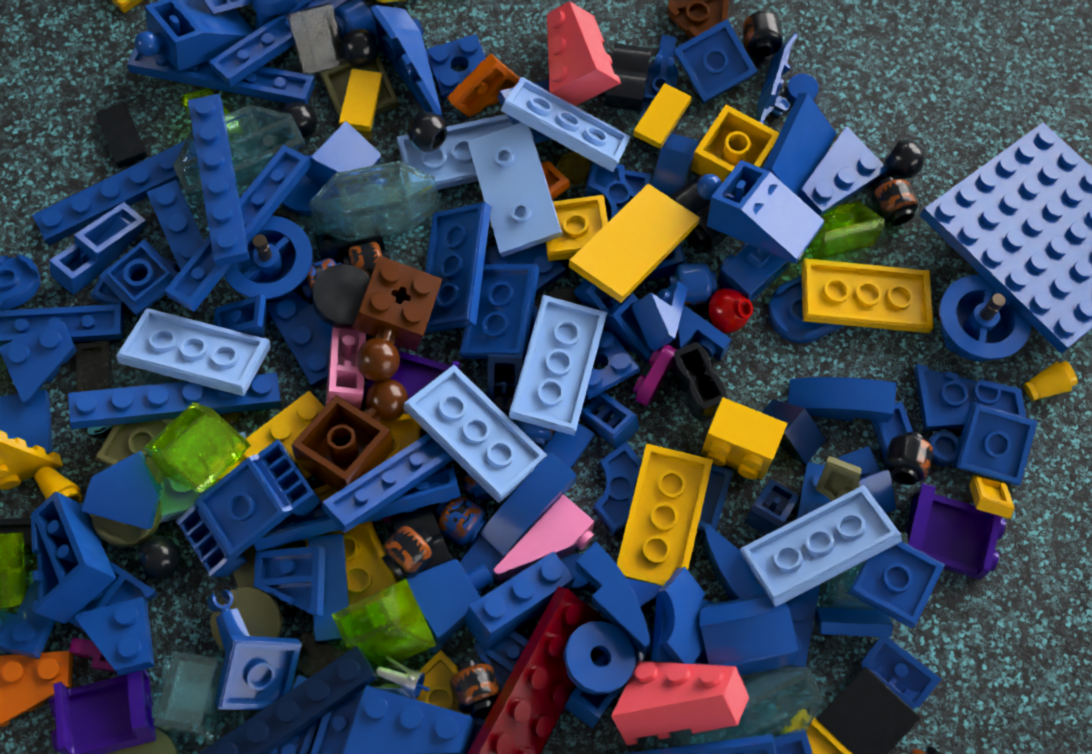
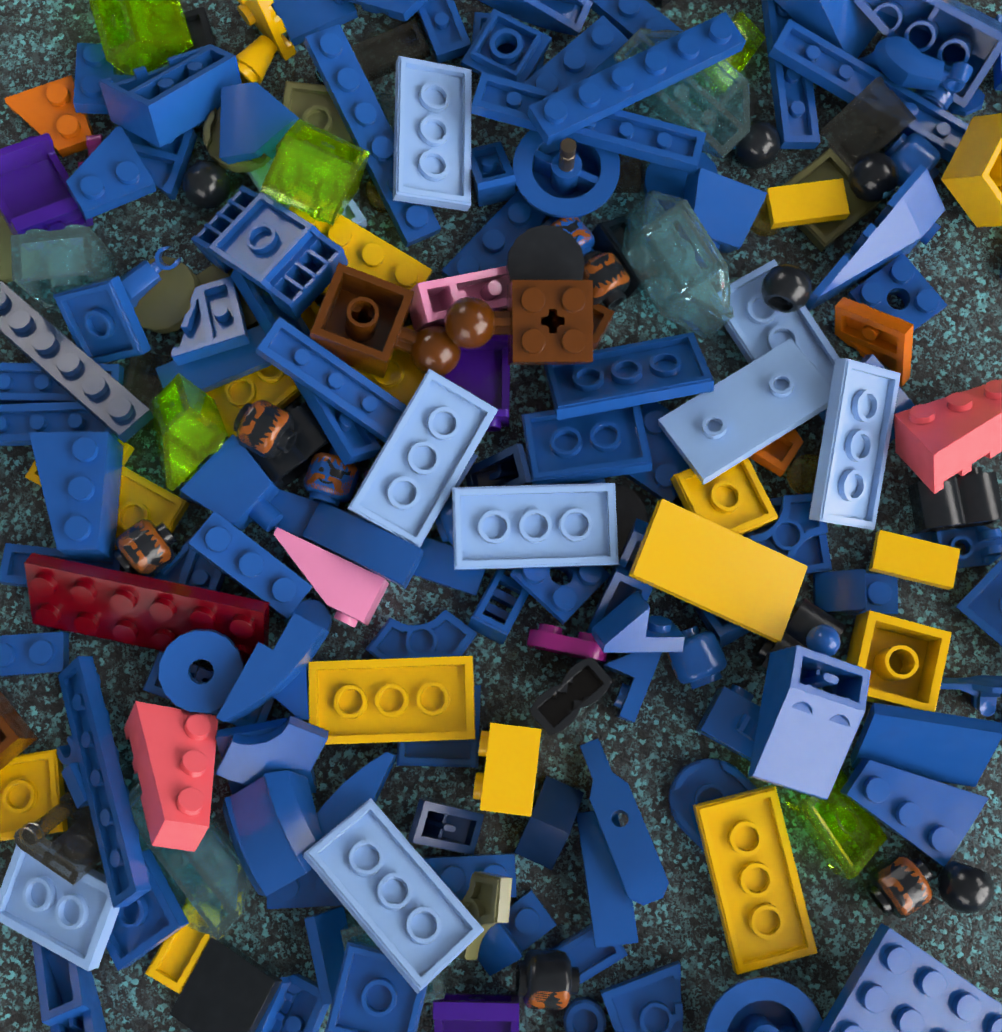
camera: 80 degrees right, 10 degrees up
flat silver piece [375,655,430,700] -> none
red brick [709,288,753,334] -> none
none -> blue piece [580,738,669,906]

